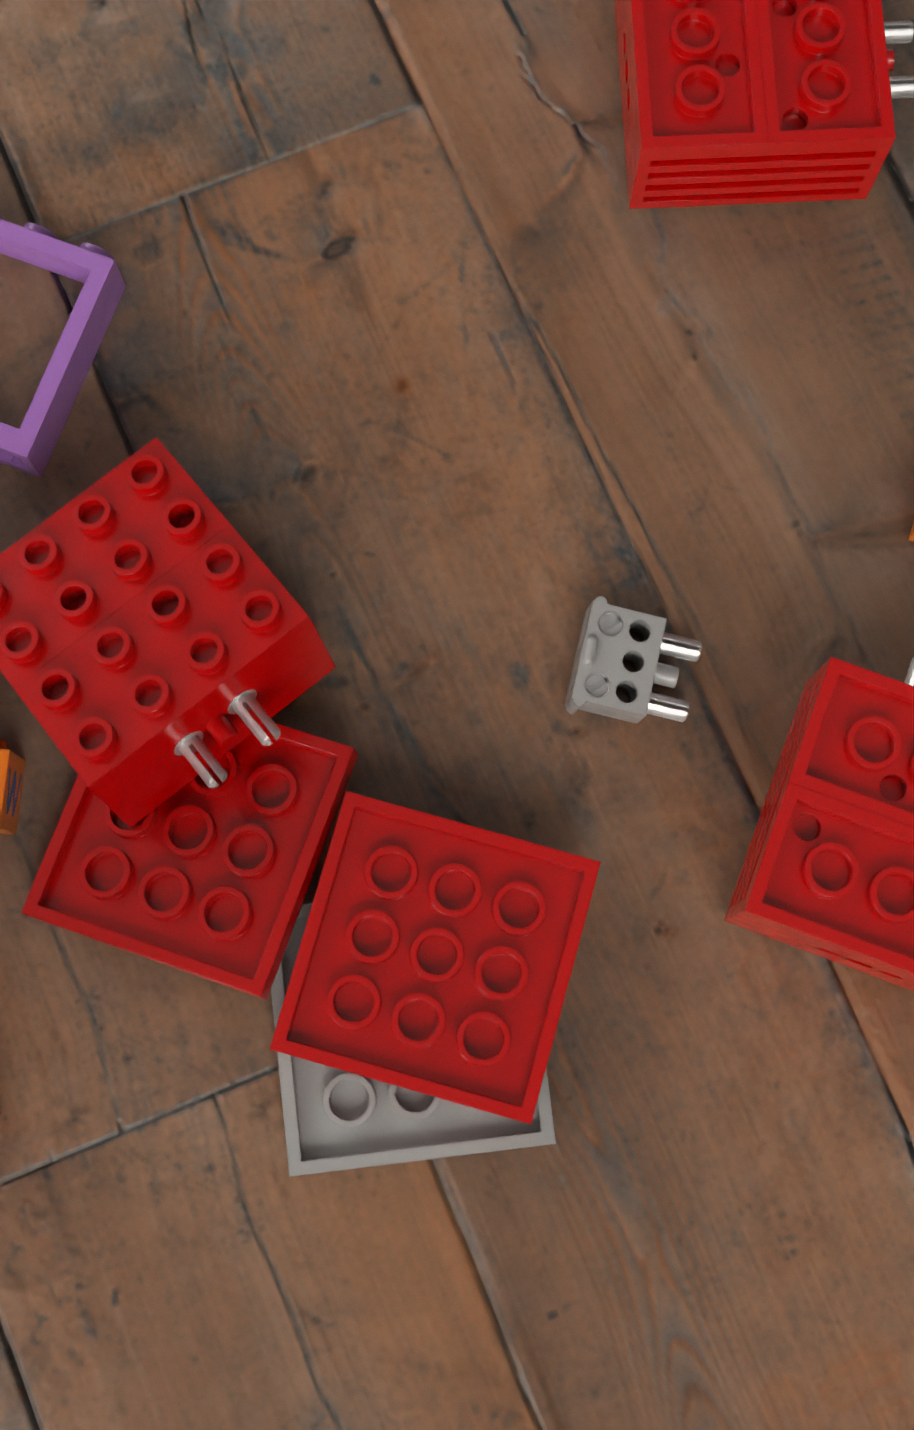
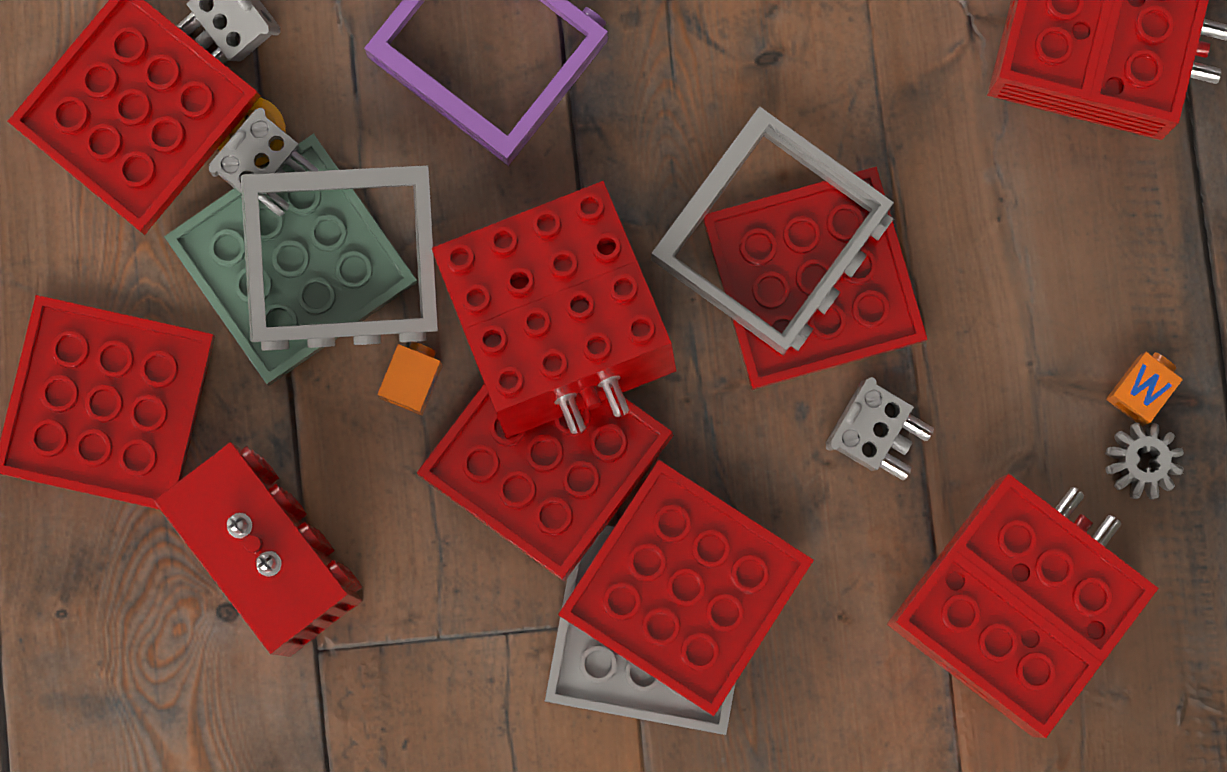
camera: 15 degrees right, 5 degrees up
none -> light grey window [651,106,894,356]
none -> red plate [703,166,928,390]

